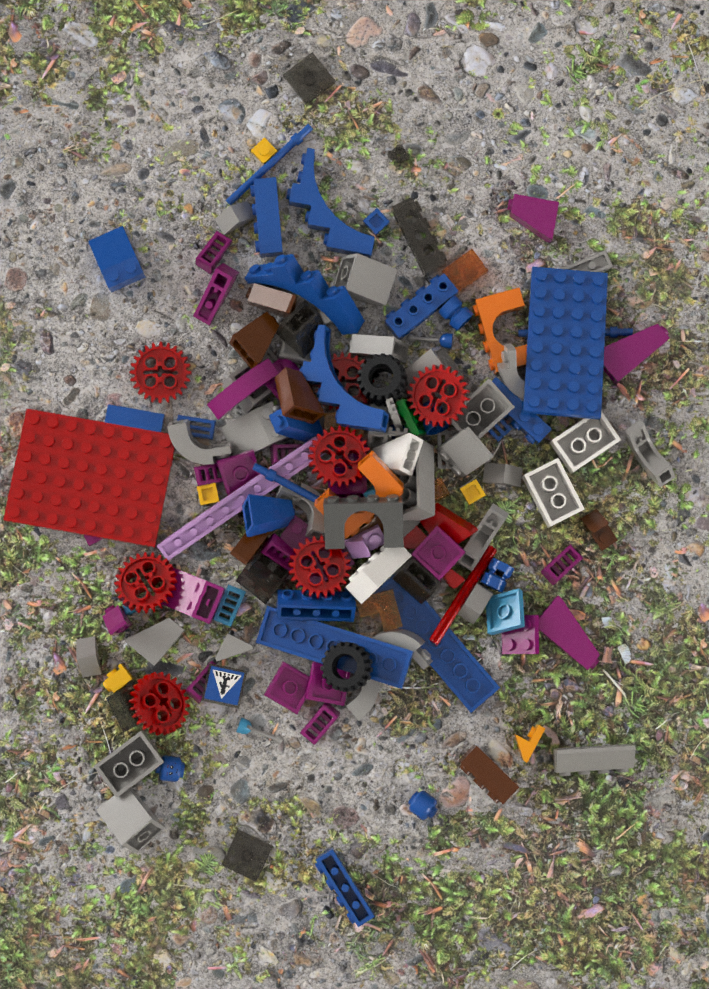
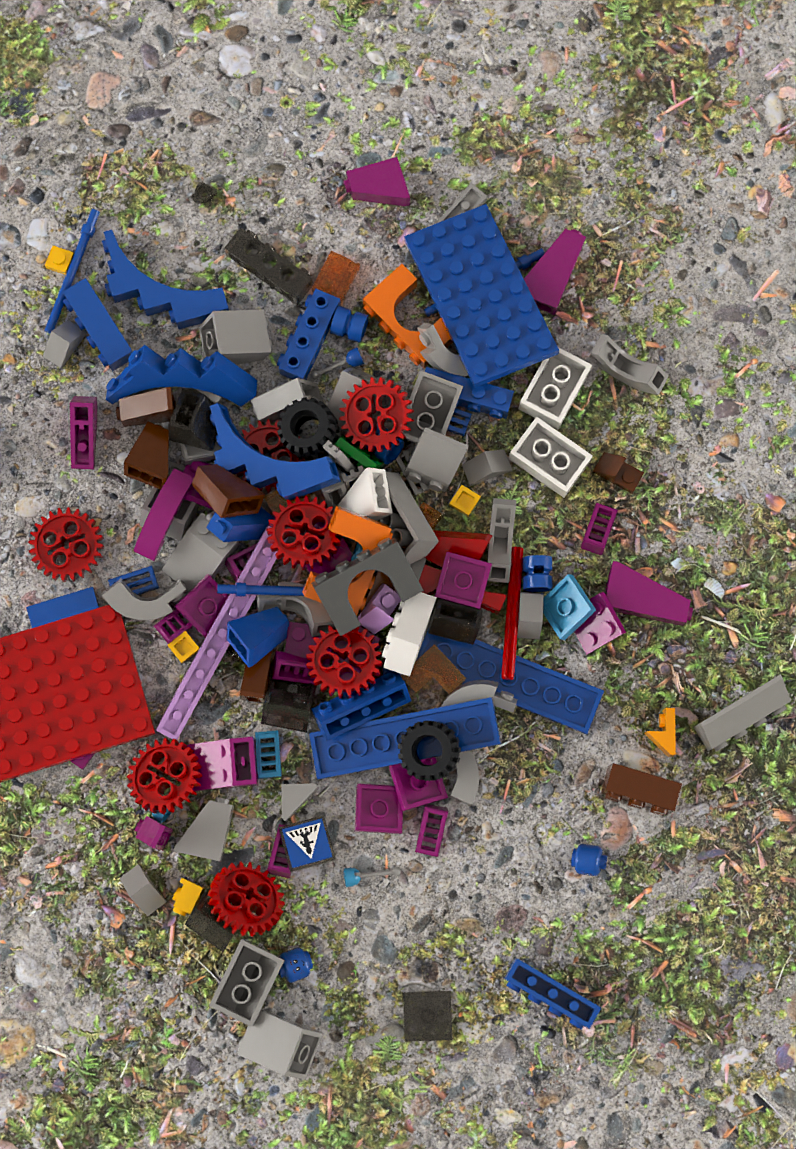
camera: 25 degrees left, 5 degrees down
magenta slope [195,231,233,274] -> none
clear smoke plate [283,52,336,105] -> none
blue plate [363,208,390,236] -> none

